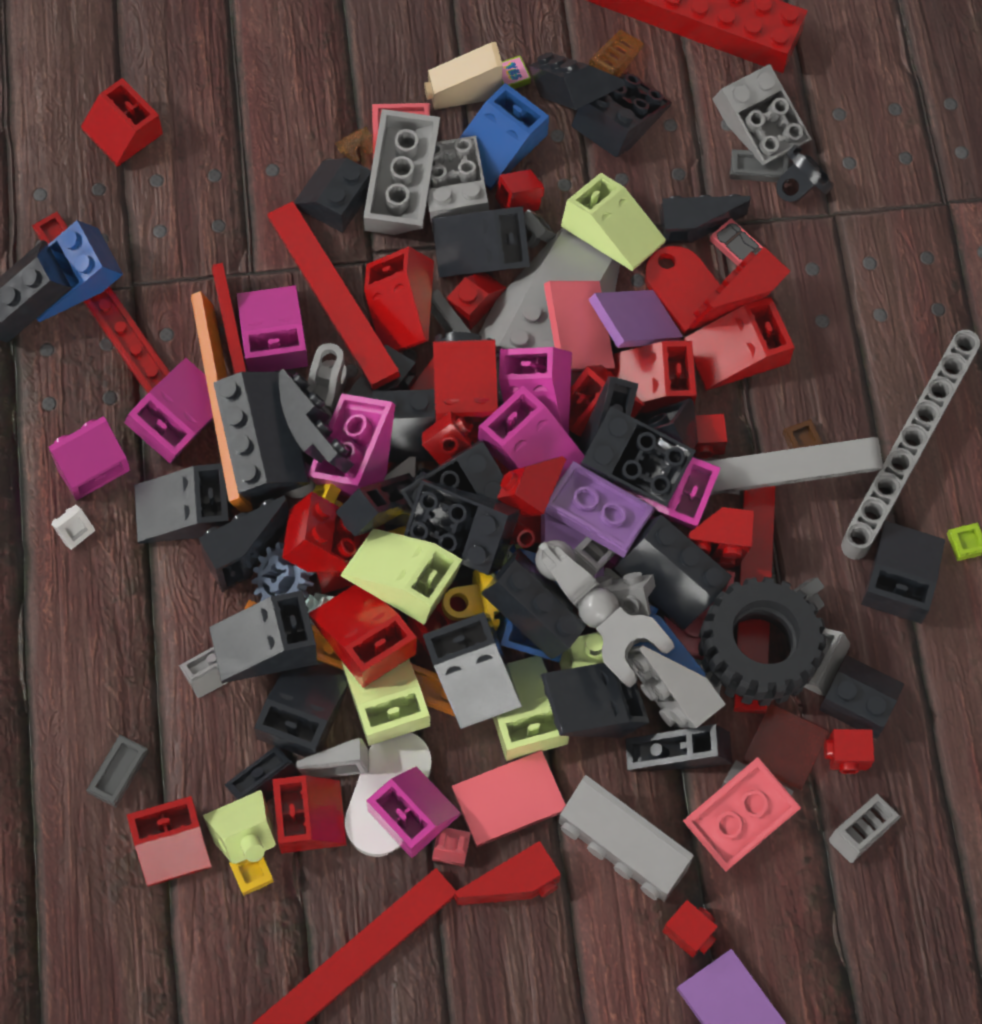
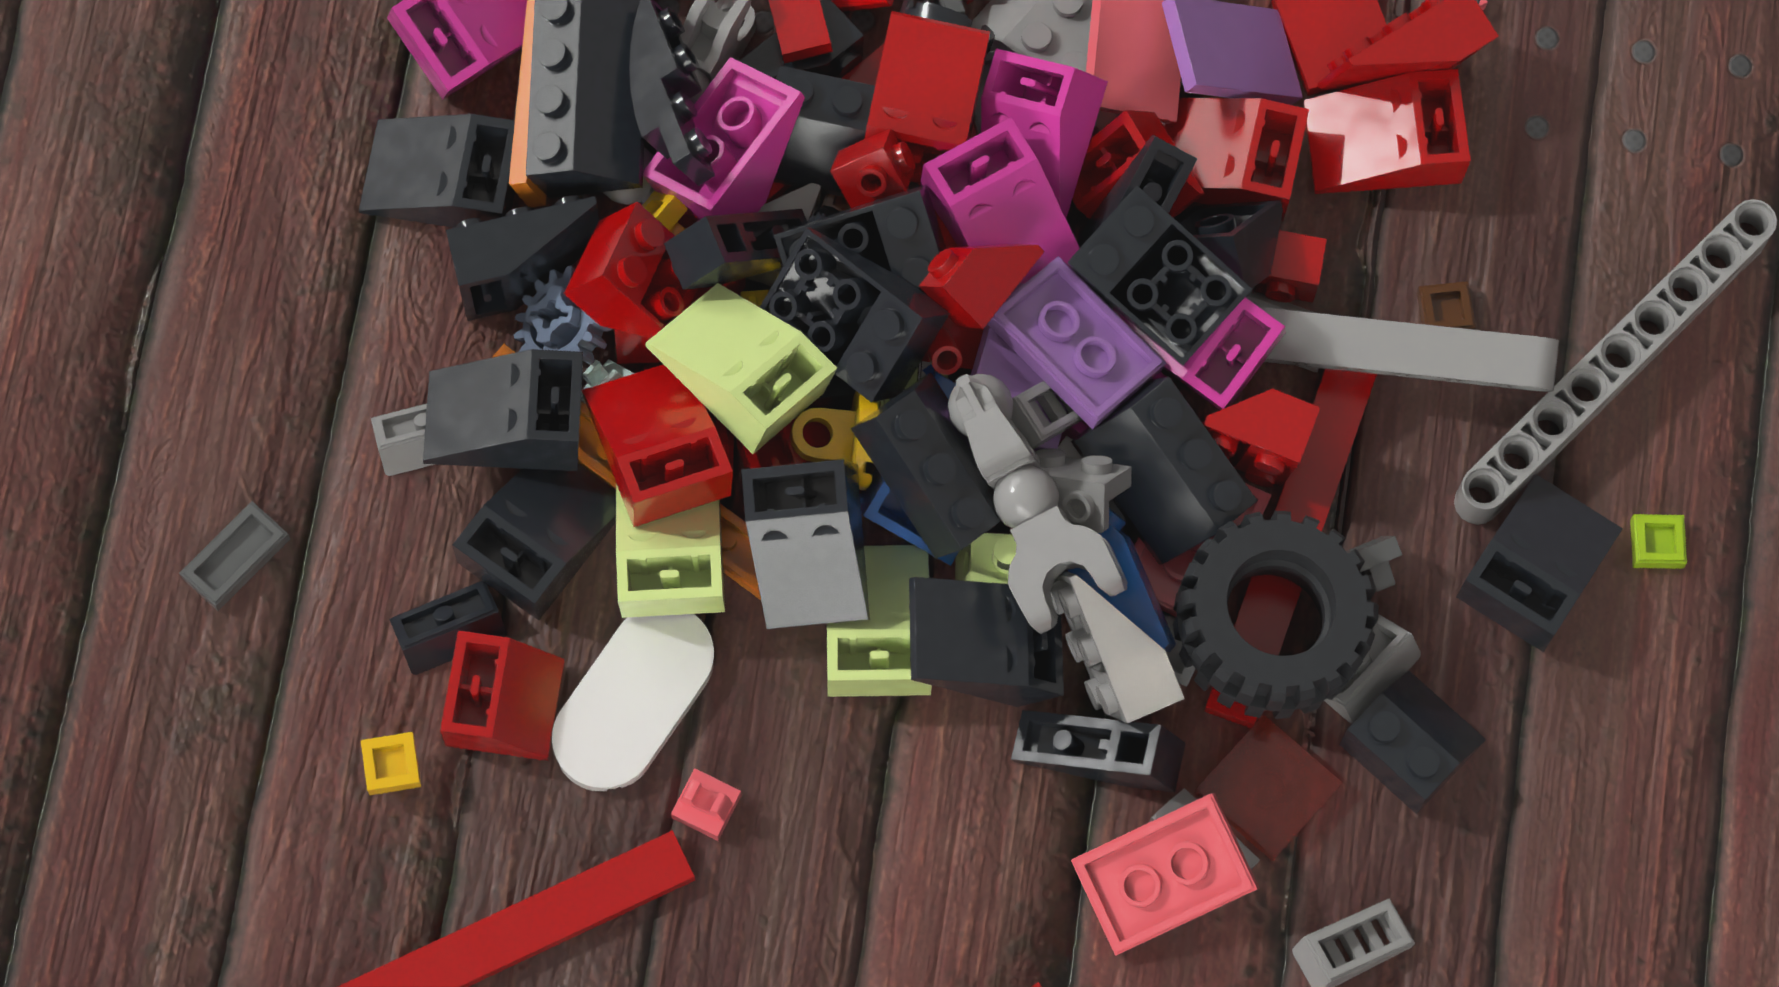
camera: 15 degrees right, 5 degrees up
dark pink slope [49,416,130,501] -> none
white tile [51,504,95,550] -> none
slope [127,796,212,887] -> none
yellowish green torso [203,790,276,864] -> none
light grey slope [297,738,369,778] -> none
dark pink slope [366,766,461,858] -> none
coral tile [452,750,566,848] -> none
red slope [454,841,561,905] -> none
light grey slope [559,775,694,902] -> none
red brick [824,729,874,774] -> none

